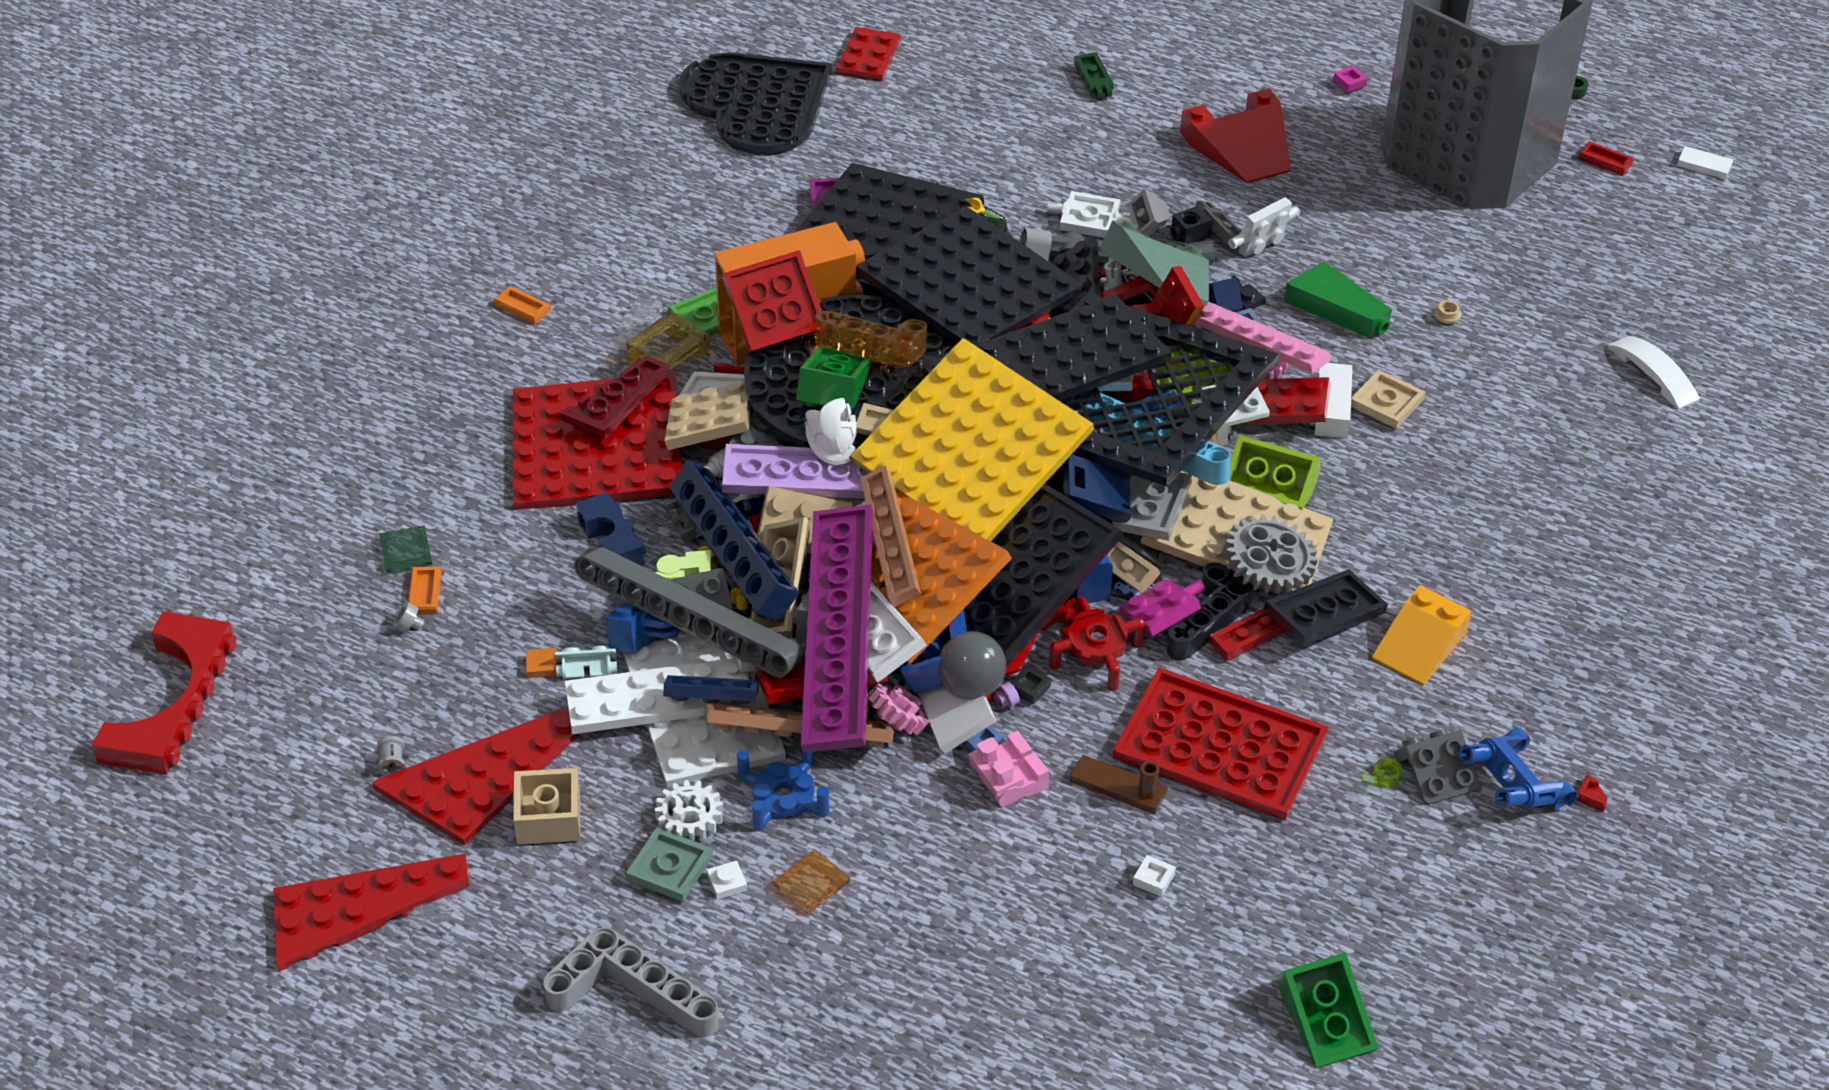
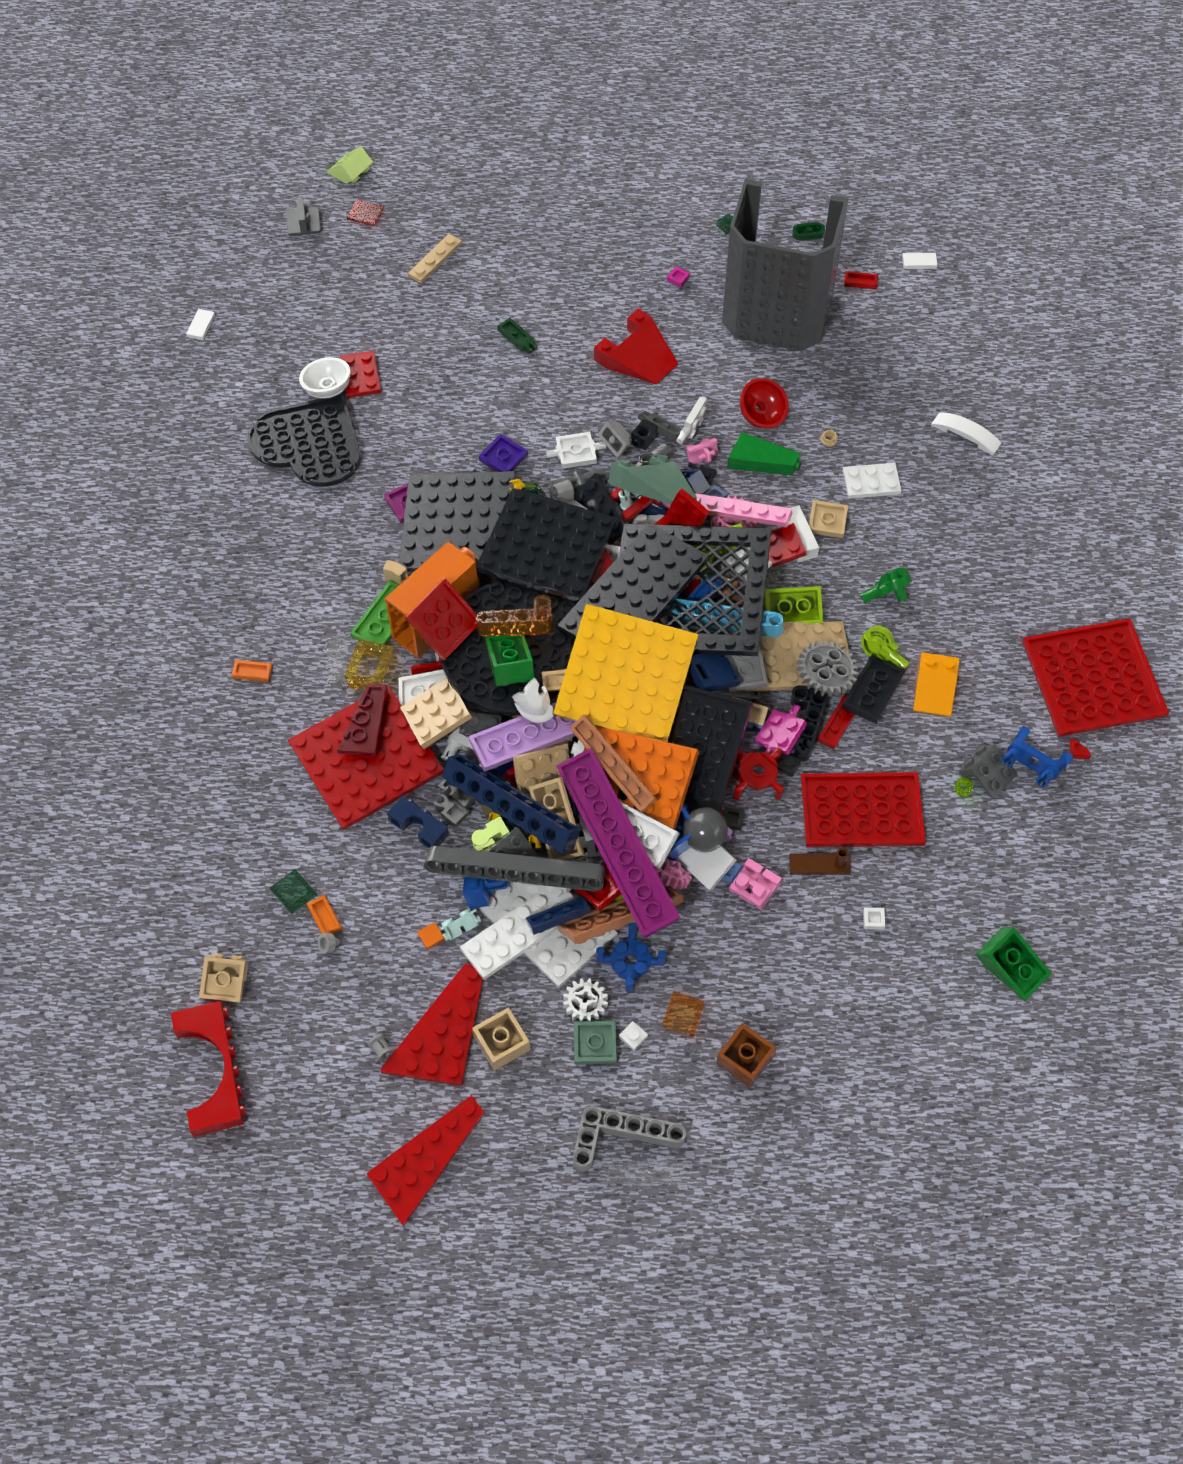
camera: 25 degrees left, 15 degrees up
none -> tan plate [199,953,249,1002]
none -> white hat [299,357,351,399]
none -> flat silver plate [434,794,469,827]
none -> dark purple plate [478,434,528,472]
none -> bright pink hips [686,438,719,464]
none -> dark orange brick [716,1023,777,1088]
none -> red hat [740,378,789,429]
none -> pearl dark grey plate [777,753,802,777]
none -> white plate [842,463,901,499]
none -> green pin [860,567,912,604]
none -> lime pin [861,626,910,669]
none -> red plate [1022,618,1169,737]

